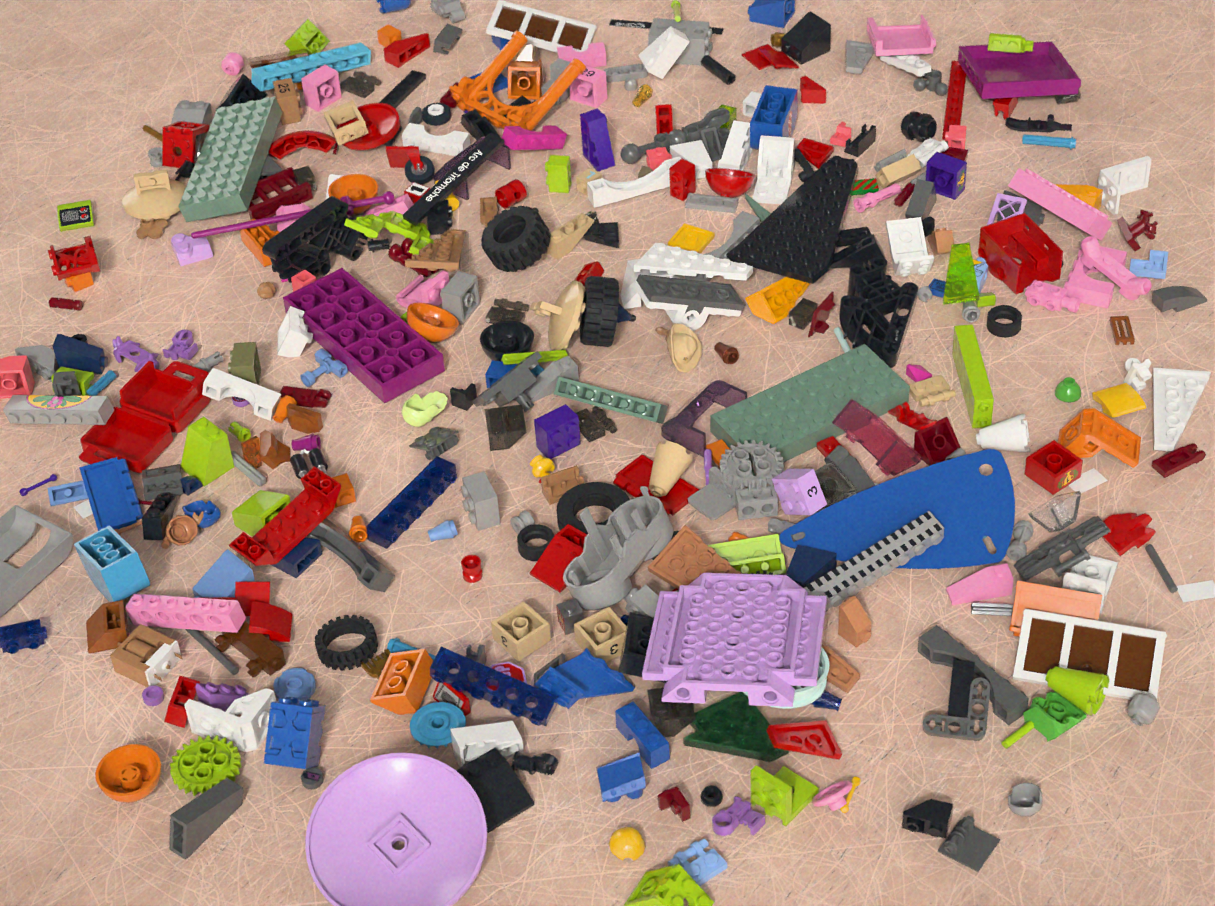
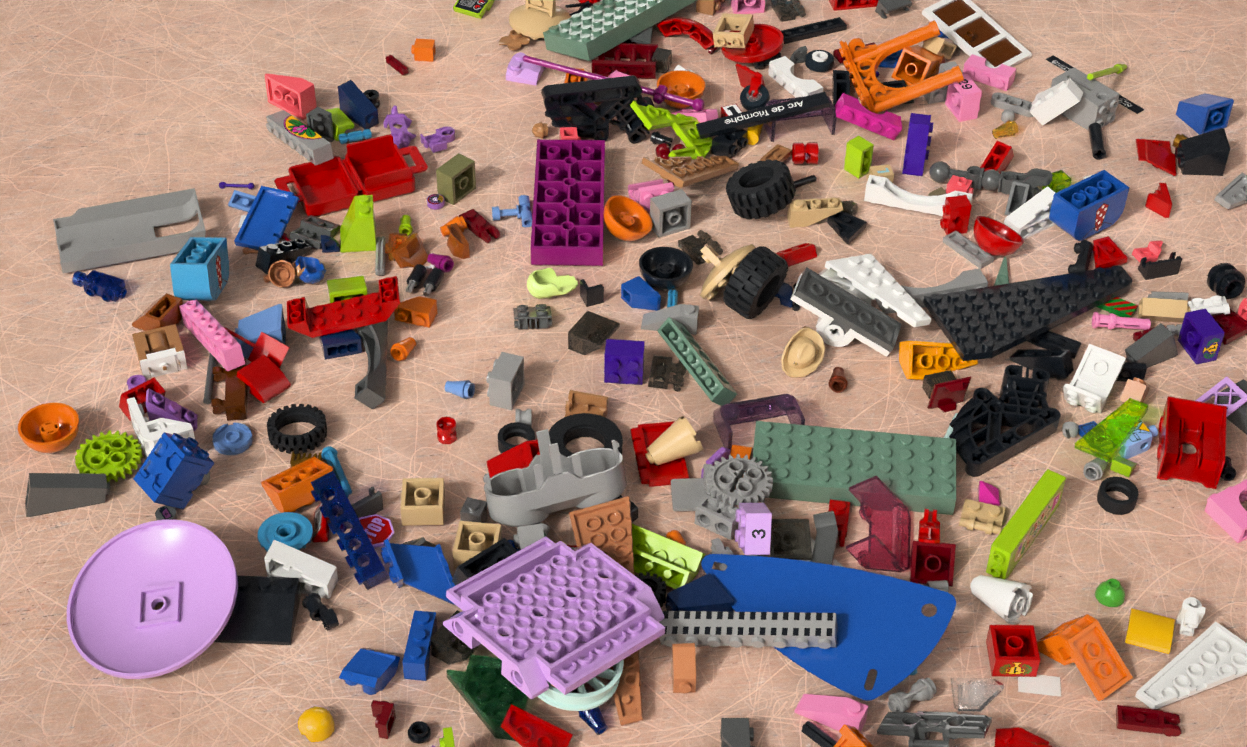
camera: 35 degrees right, 0 degrees up
light grey slope [15,345,59,382] -> none
red fence [48,235,100,281] -> none
light grey pin [190,351,224,379] -> none
white arch [202,368,281,421] -> none
white brick [277,306,313,357] -> none
clear blue brick [366,456,457,549] -> none
dark grey brick [472,351,542,412] -> none
lime axle [501,350,568,365] -> none
yellow animal [530,454,555,483] -> none
yellow tile [668,223,715,254] -> none
white slope [670,140,712,179] -> none
white bracket [753,135,794,205] -> none
bright pink brick [1025,280,1080,313] -> none
dark orange tile [1109,316,1135,345] -> none

